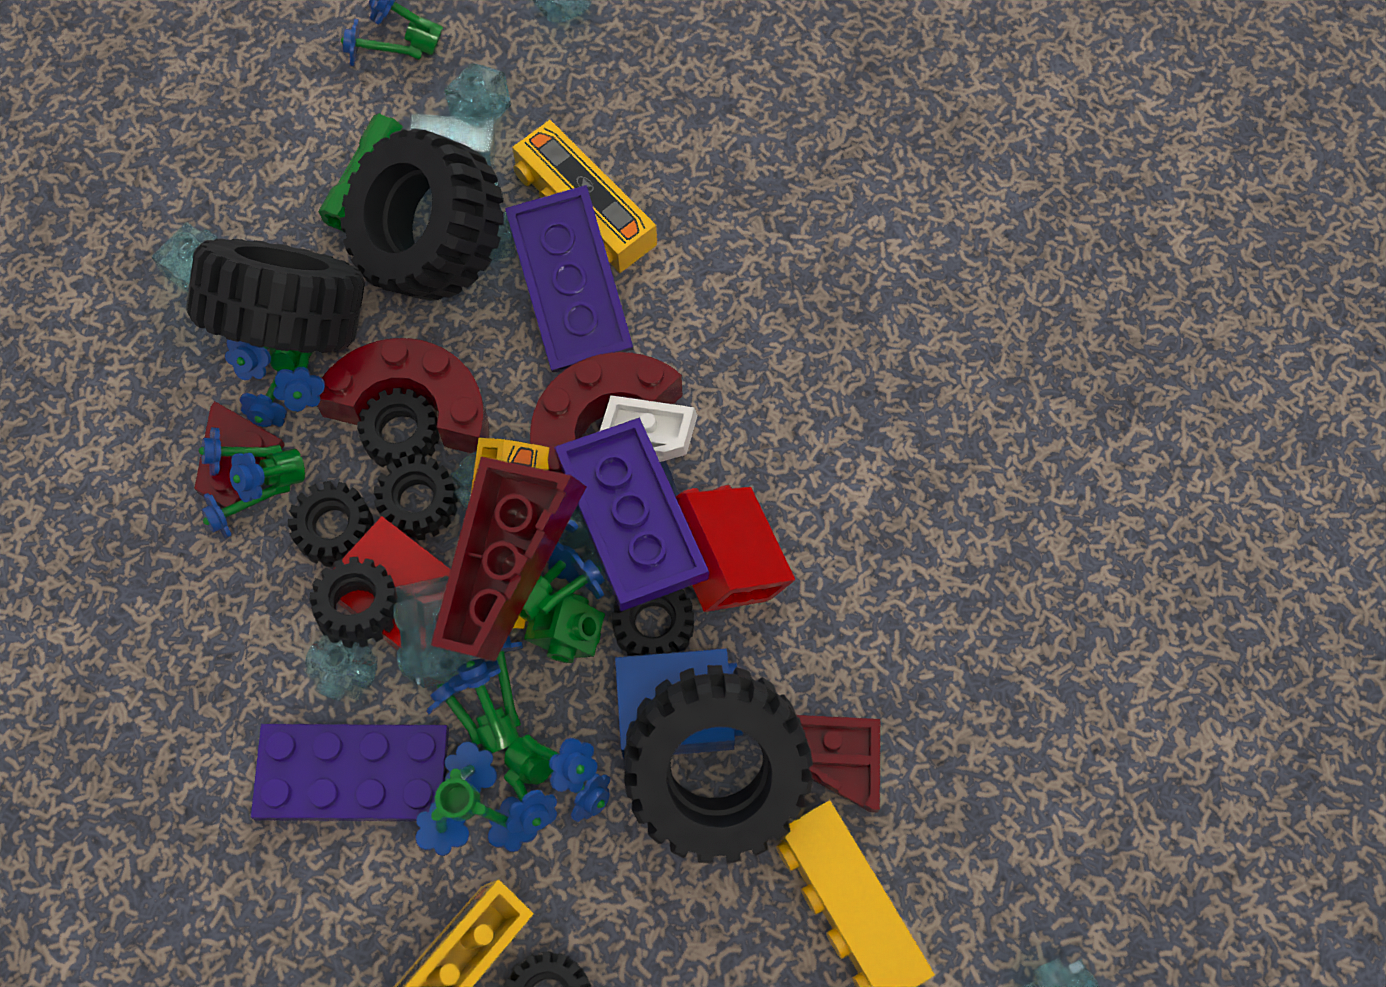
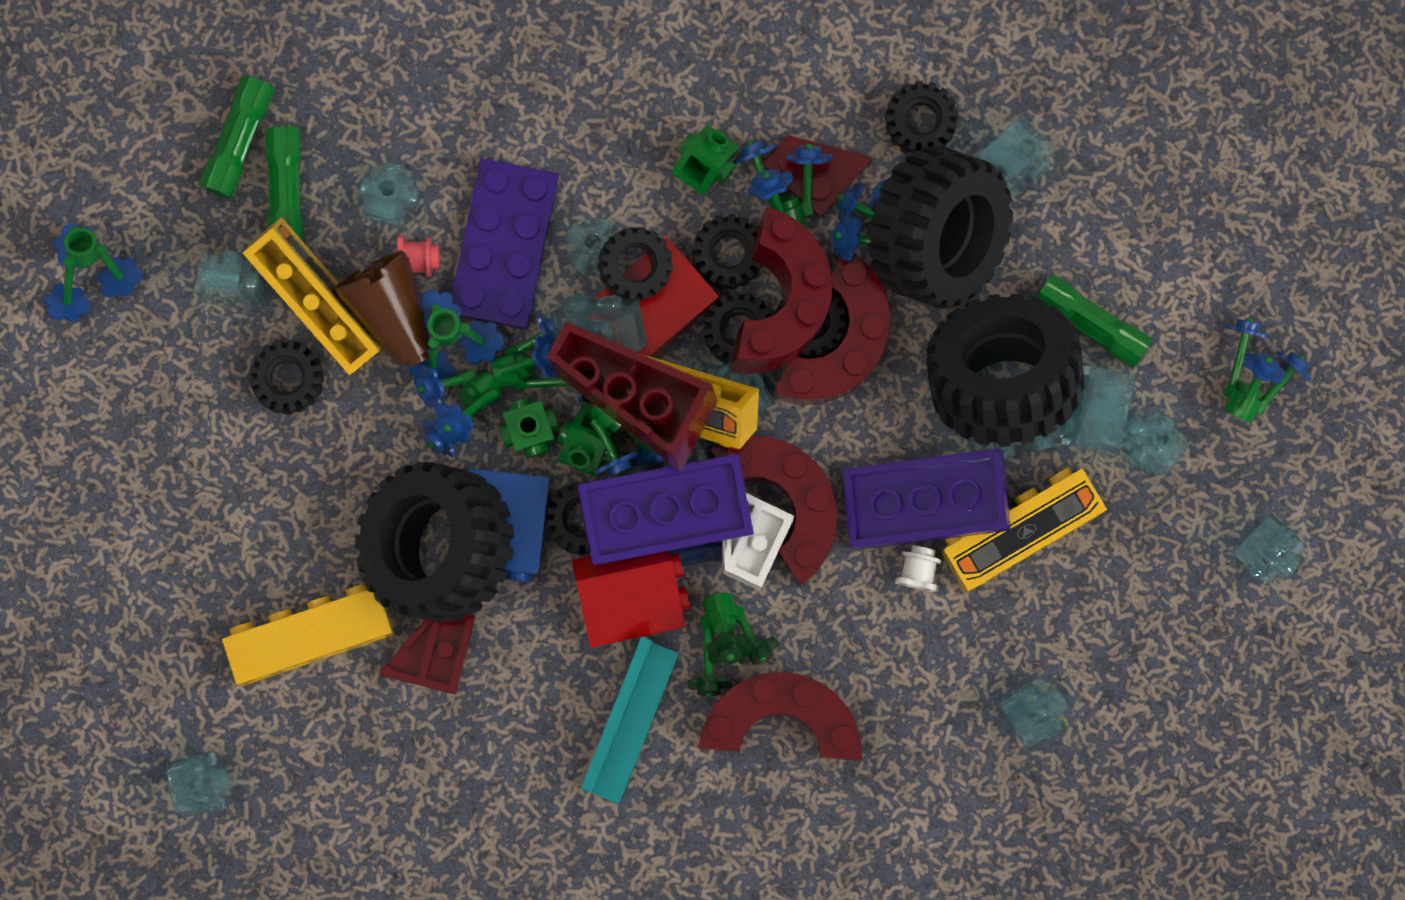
camera: 95 degrees right, 15 degrees up
none -> reddish brown cone [334,250,431,367]
none -> clear light blue brick [359,163,419,228]
none -> coral brick [397,236,440,277]
none -> green brick [499,397,560,459]
none -> teal fence [581,636,679,804]
none -> green brick [671,124,739,196]
none -> plant [687,593,779,698]
none -> dark red brick [698,672,862,761]
none -> dark red brick [729,207,832,374]
none -> black tyre [885,81,958,154]
none -> white brick [895,545,942,592]
none -> clear light blue brick [999,677,1070,751]

